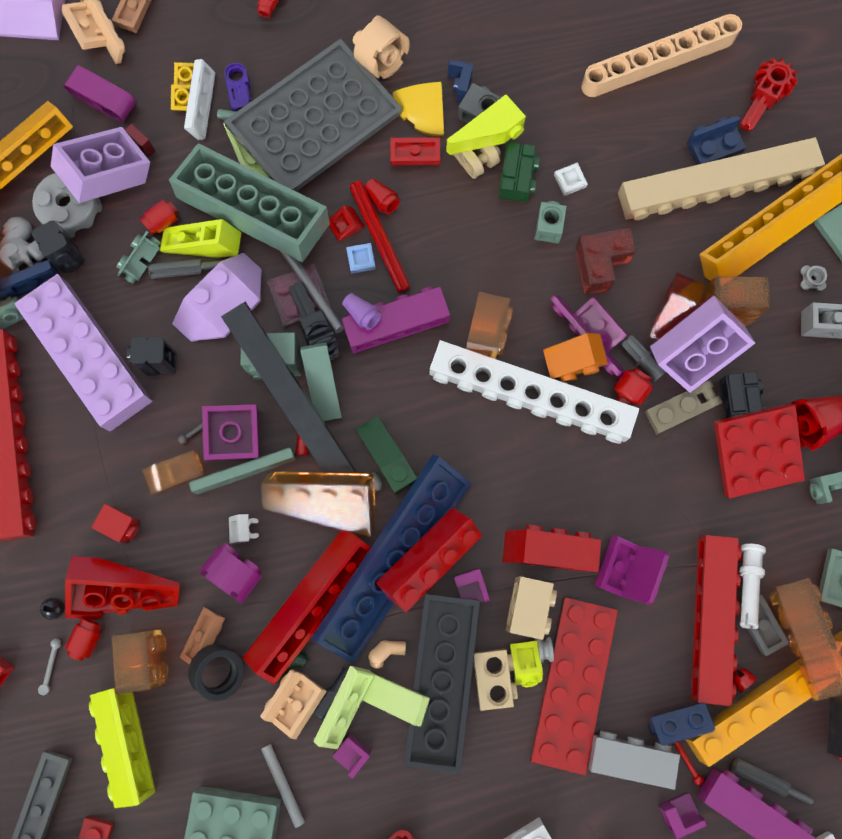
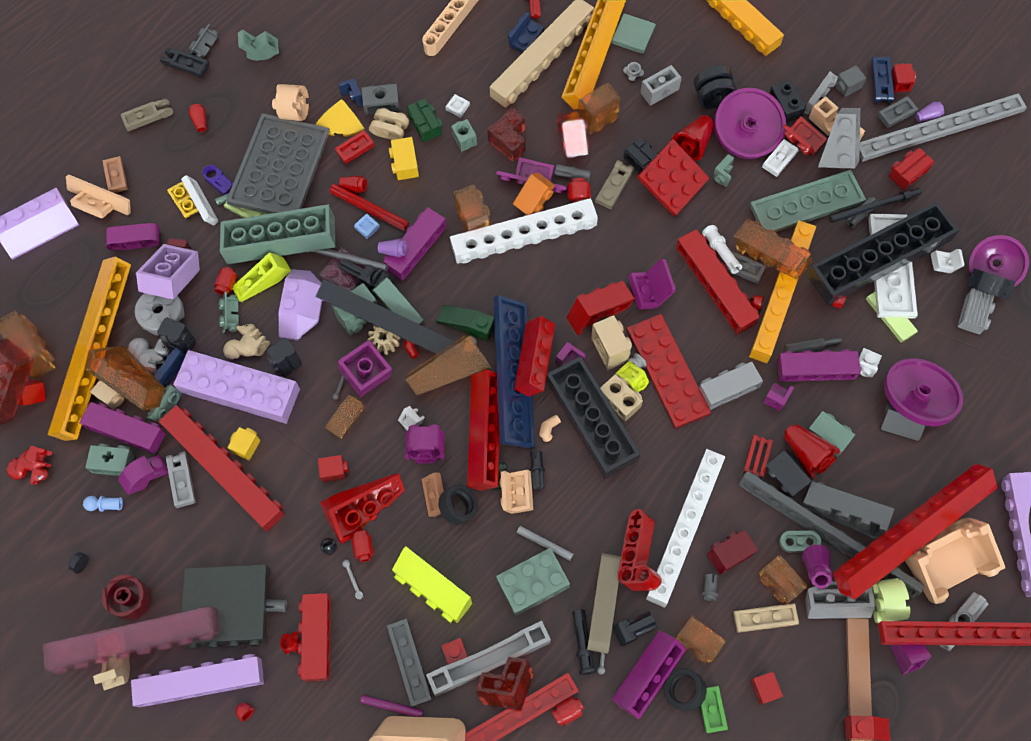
camera: 35 degrees left, 10 degrees down
clear orange brick [112,629,168,694] -> none
dark grey axle [148,259,221,279] -> none
sand green tile [189,448,297,494] -> none
yellowish green tile [313,666,374,749] -> none
red slope [329,206,365,241] -> none
magenta panel [332,733,372,779] -> none
yellowish green tile [362,673,430,726] -> none
neon yellow slope [446,95,526,155] -> none
dark blue bracket [648,703,715,746] -> none
lavender brick [650,296,755,393] -> none
red hinge [674,742,704,786] -> none
none -> tan animal [223,324,270,360]
none -> yellow brick [228,427,260,461]
none -> tan gear [368,326,400,355]
none -> yellow brick [389,137,419,180]

